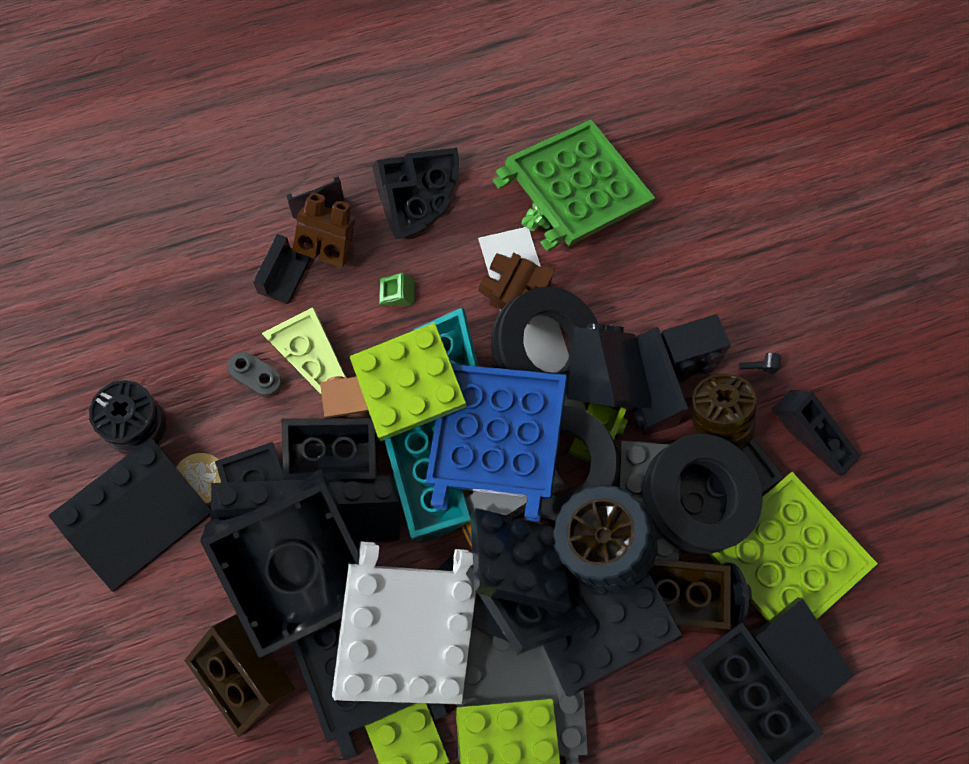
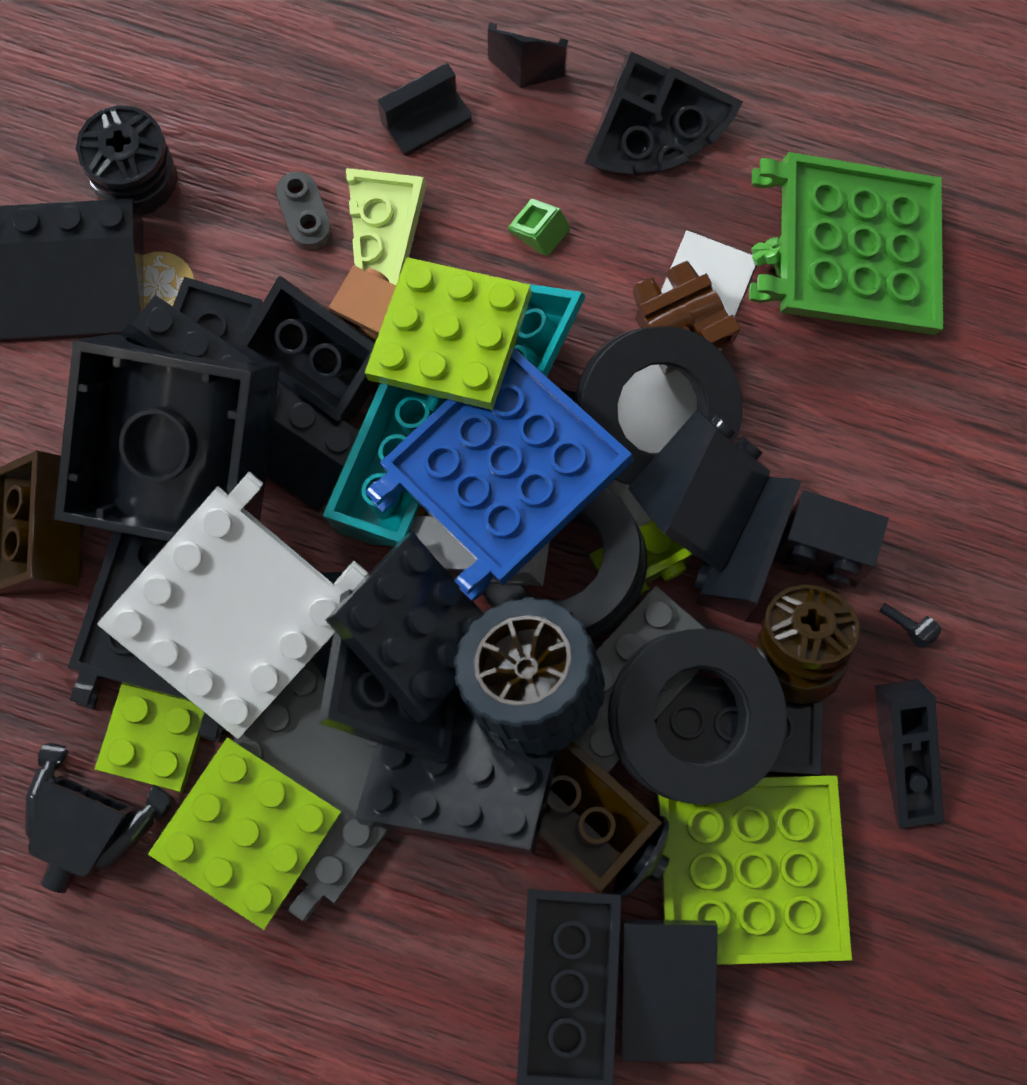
camera: 40 degrees right, 5 degrees up
reddish brown hips [292,192,356,268] -> none

